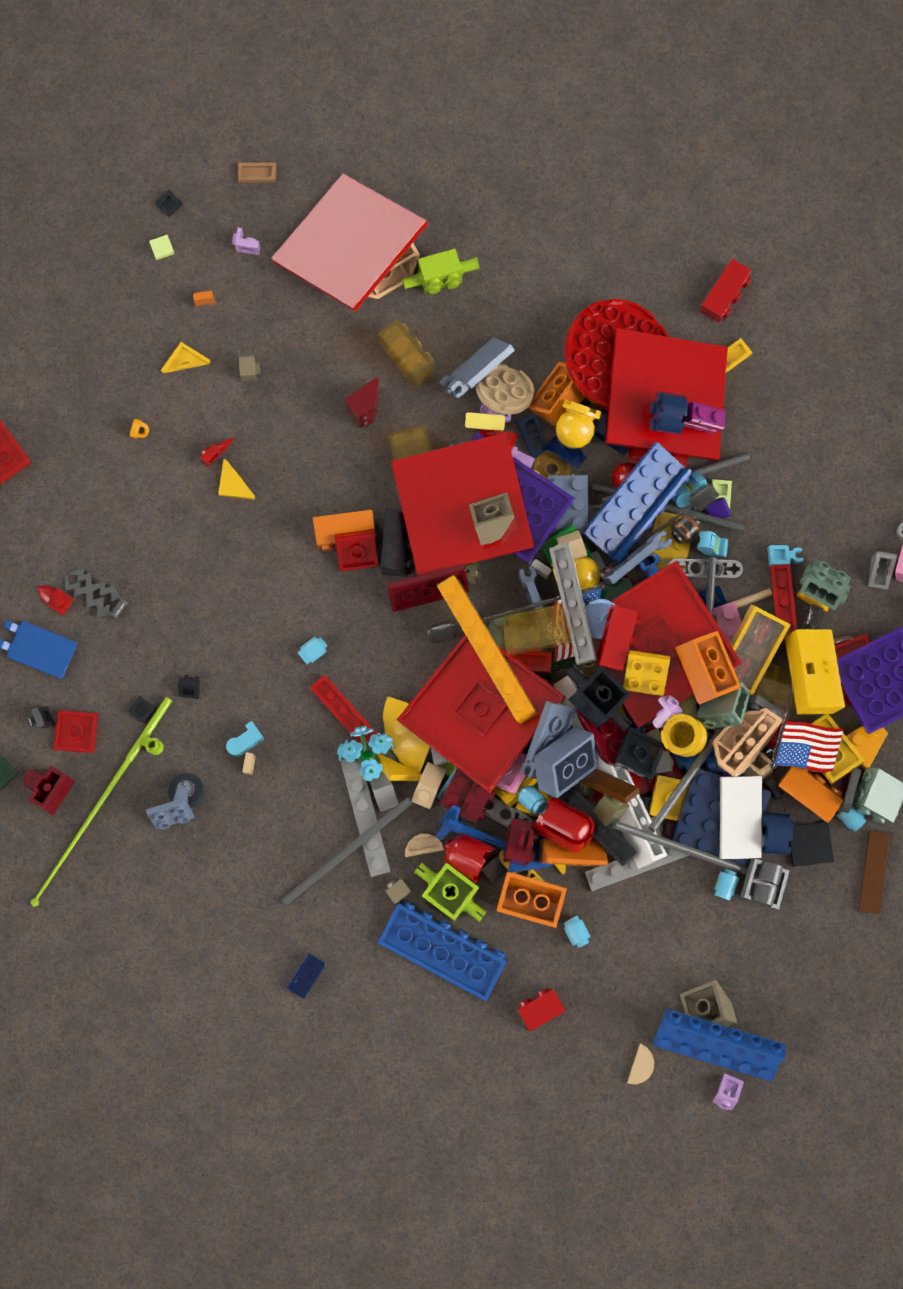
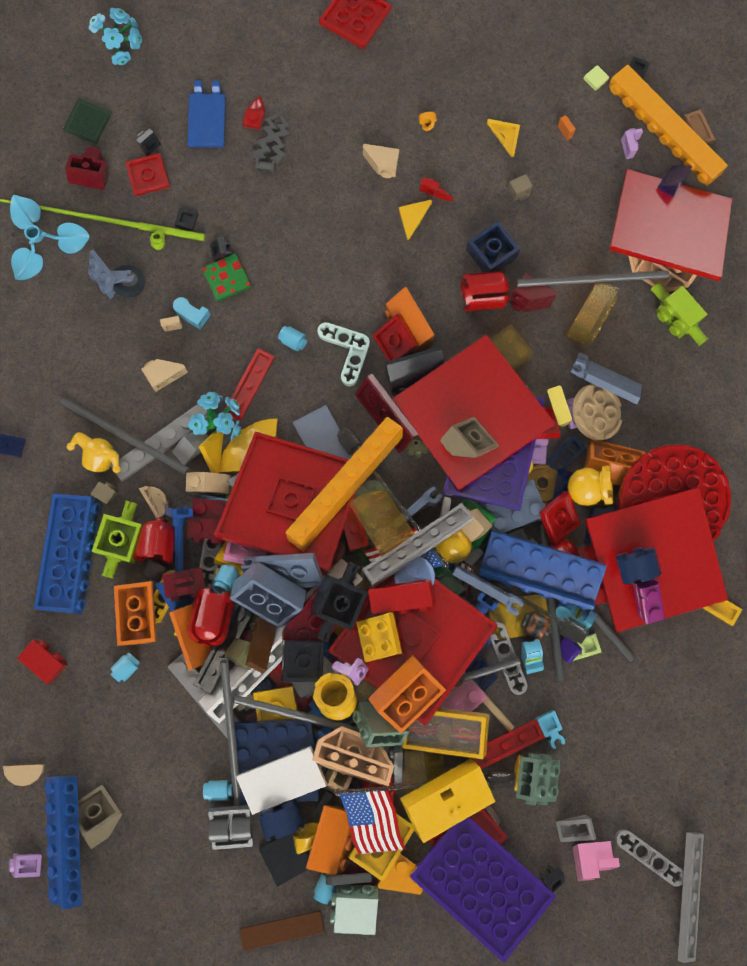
camera: 65 degrees right, 0 degrees up
none -> medium azure plant [10,195,90,280]
none -> yellow piece [67,432,121,473]
none -> tan slope [141,359,188,392]
none -> green tile [202,253,251,302]
none -> sand blue tile [293,405,353,459]
none -> yellow piece [293,823,319,854]
none -> light aqua beam [317,323,370,386]
none -> tan slope [363,144,399,178]
none -> red cylinder [460,271,510,312]
none -> dark blue brick [466,221,520,272]
none -> dark grey piece [516,270,670,287]
none -> red tile [539,491,580,545]
none -> light orange brick [609,65,728,186]
none -> slope [657,166,692,196]

